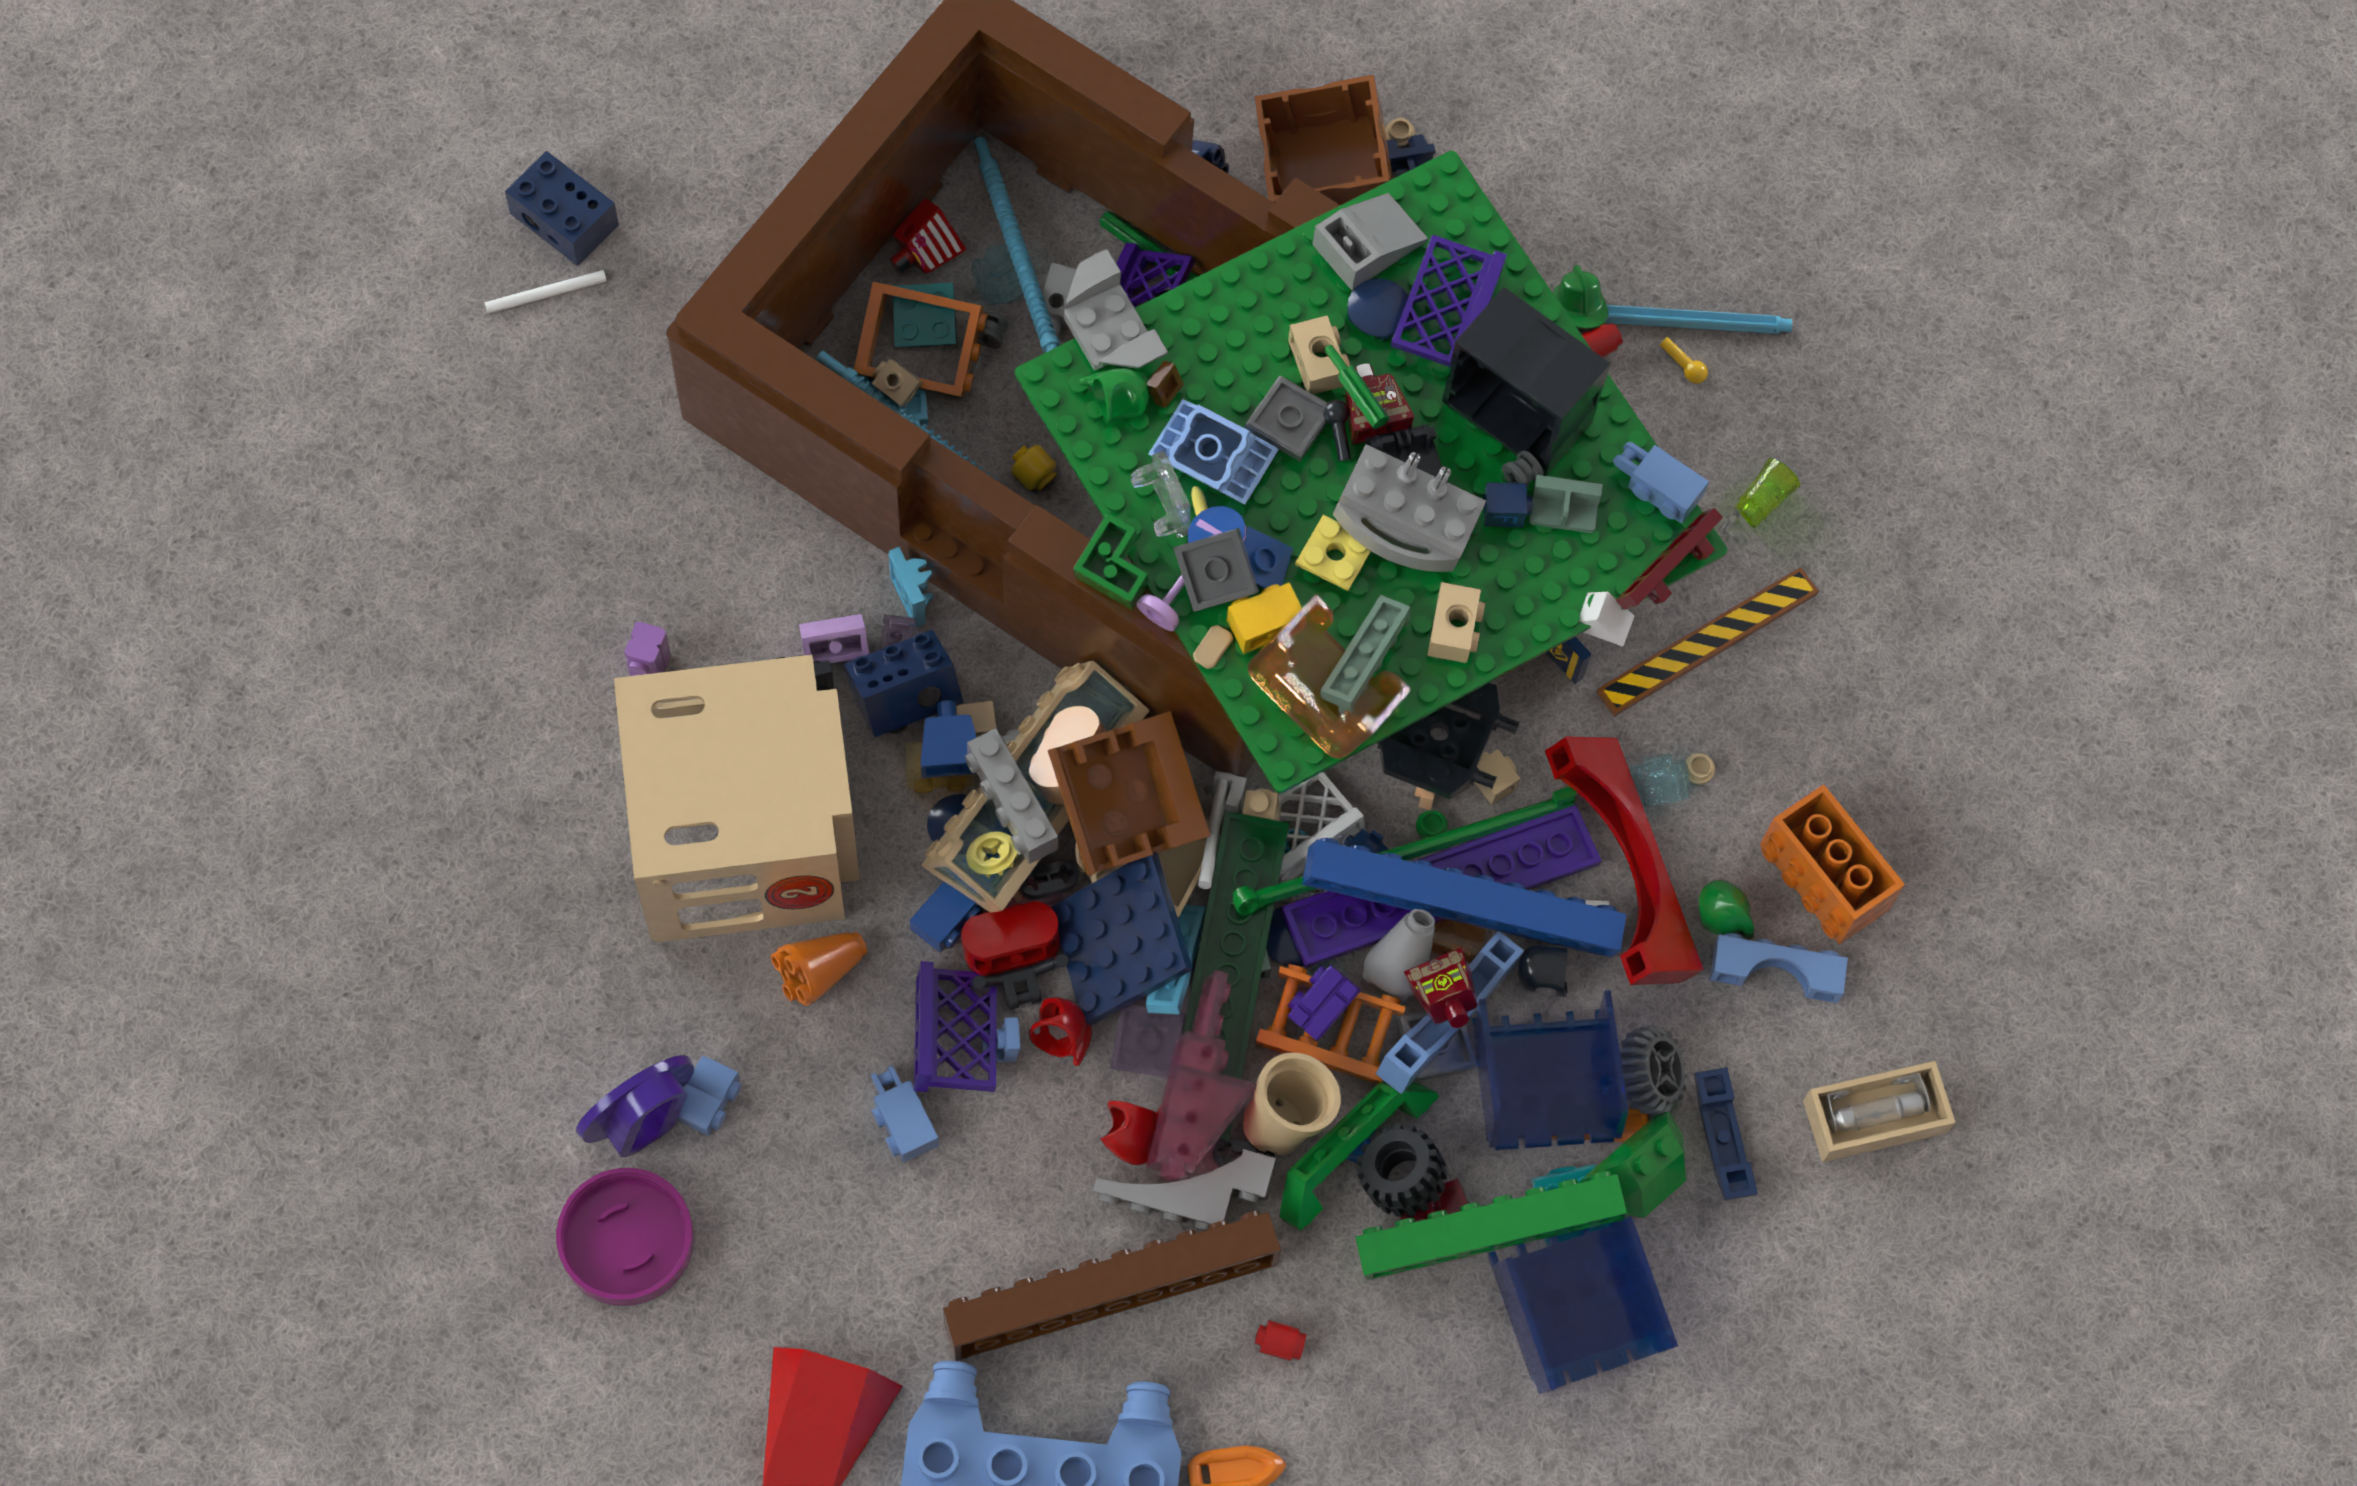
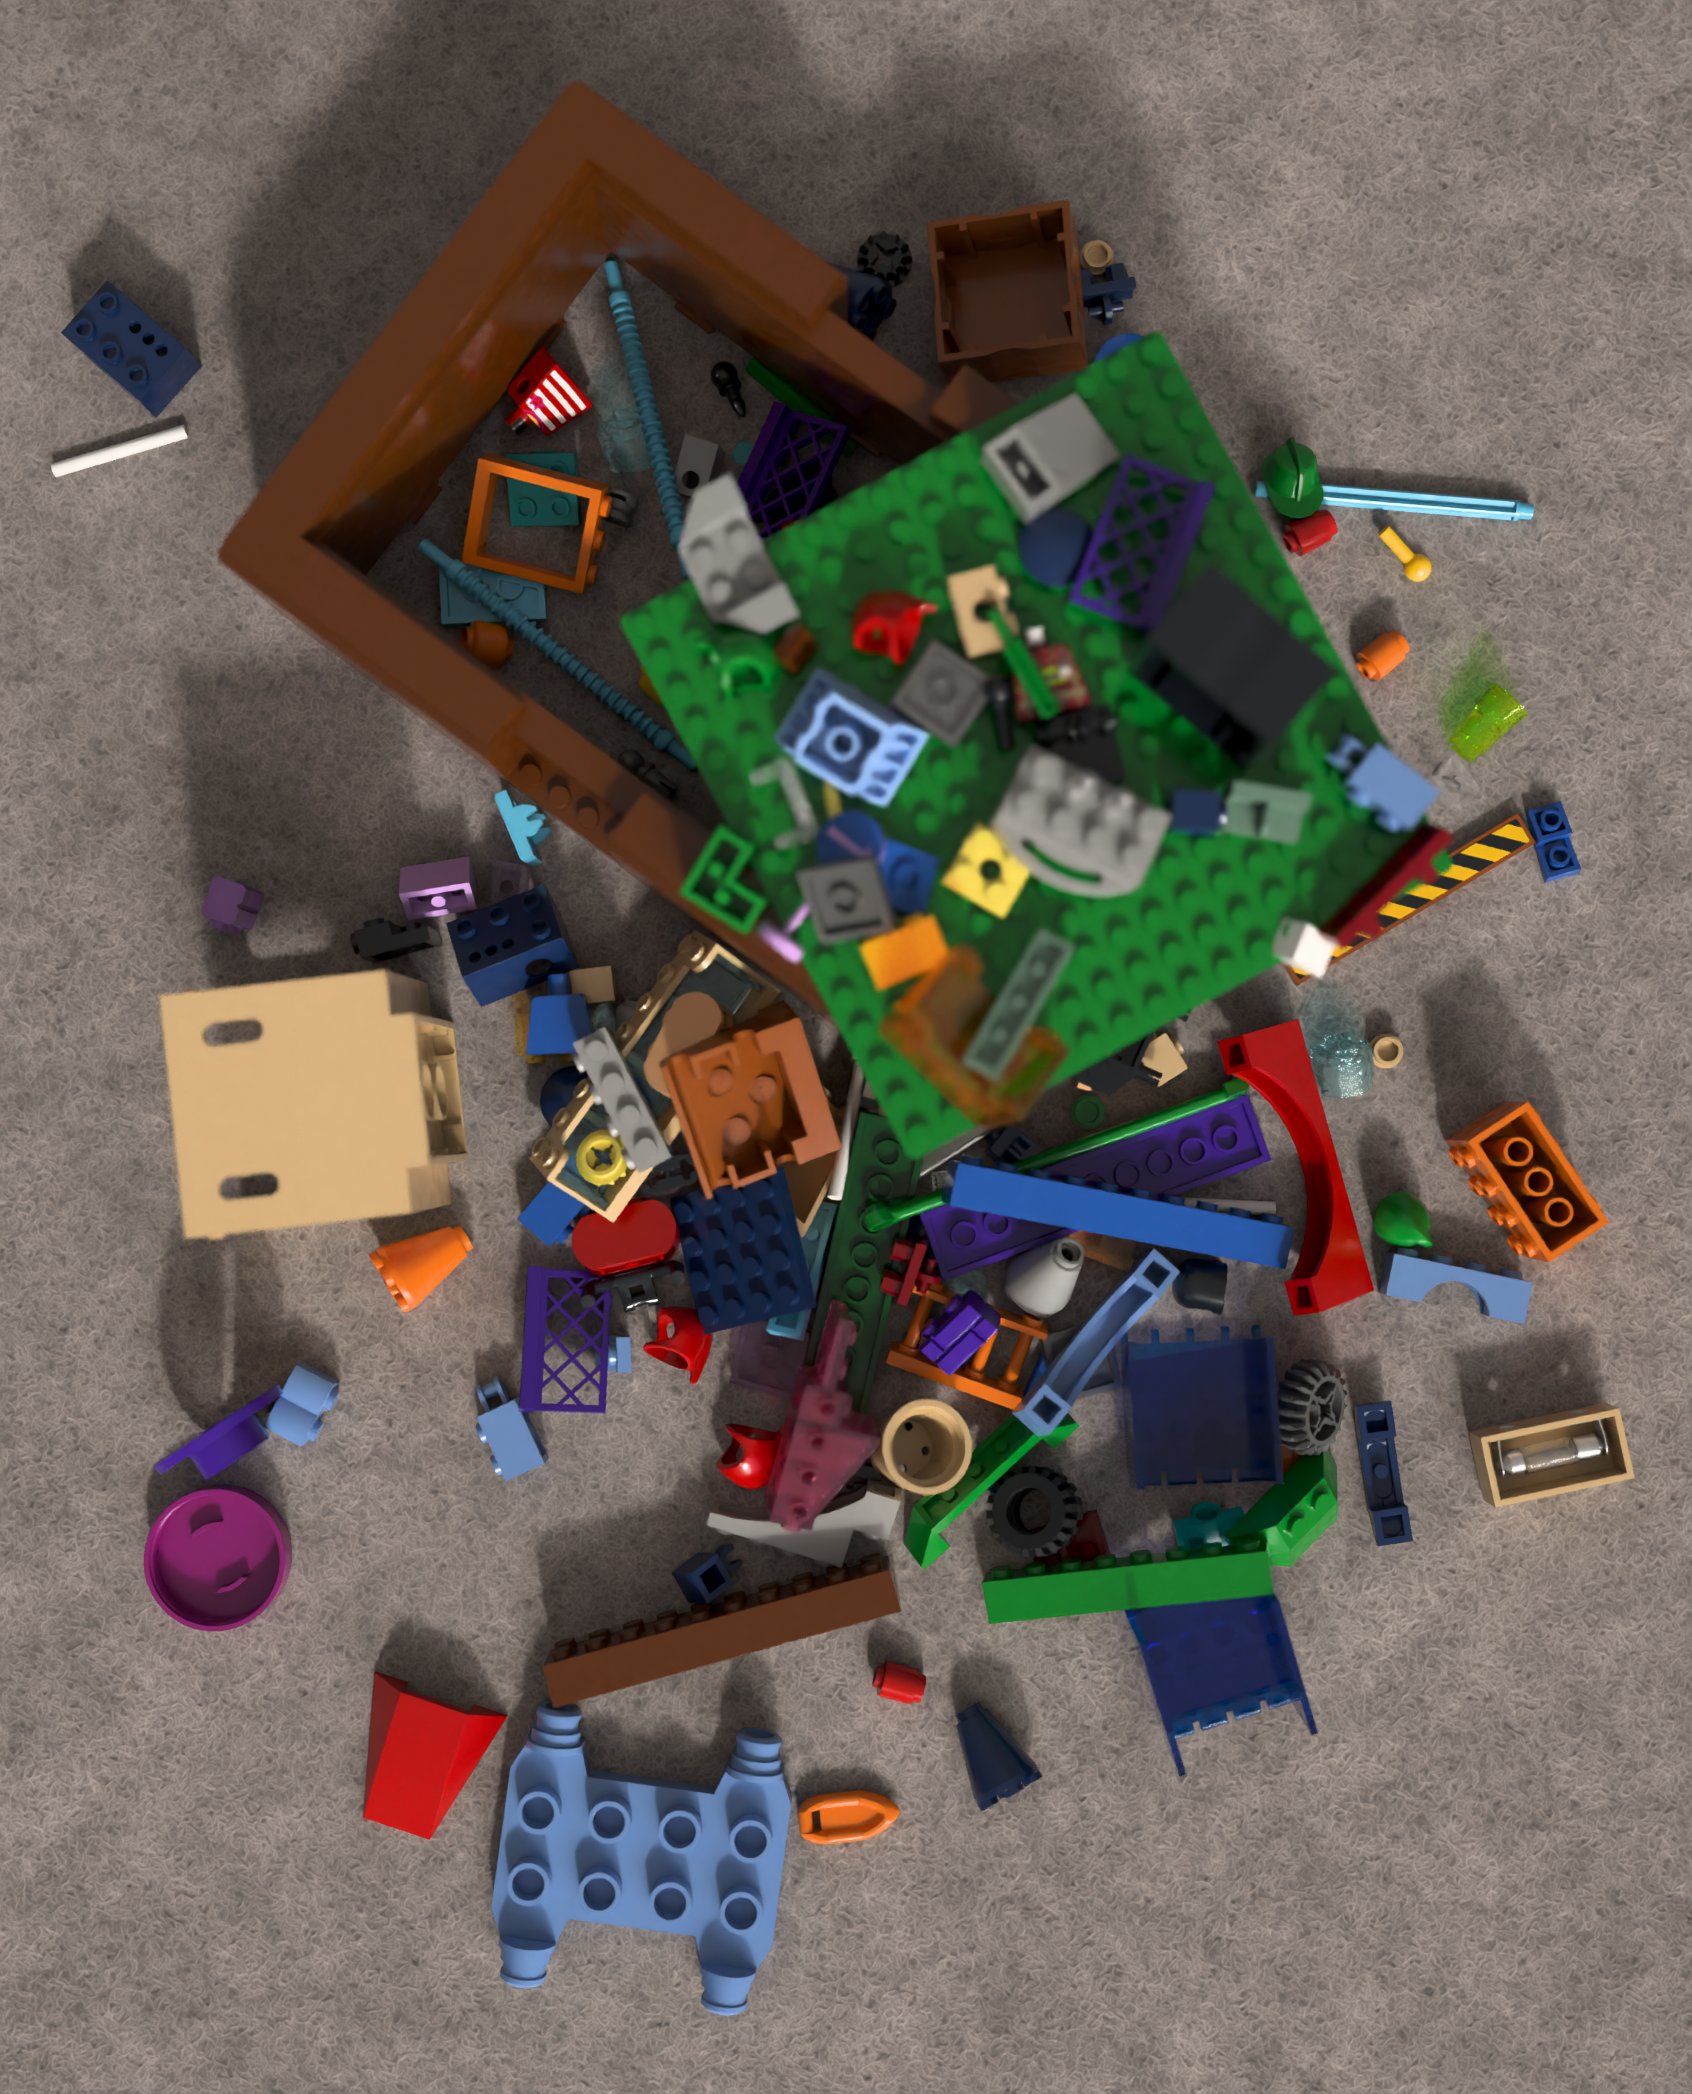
camera: 10 degrees right, 20 degrees up
tan brick [872,359,924,407] -> none
tan piece [1193,625,1233,669] -> none
dark red torso [1404,947,1478,1028] -> none
tan brick [1427,582,1485,663] -> none
dark grey wheel [1502,450,1543,489] -> none
none -> dark blue brick [672,1544,743,1604]
none -> black bar [710,361,746,417]
none -> red piece [851,591,937,664]
none -> black gear [857,231,912,287]
none -> dark red hips [879,1236,942,1306]
none -> dark blue cone [955,1702,1043,1811]
none -> orange brick [1356,630,1410,681]
none -> blue slope [1526,801,1581,883]

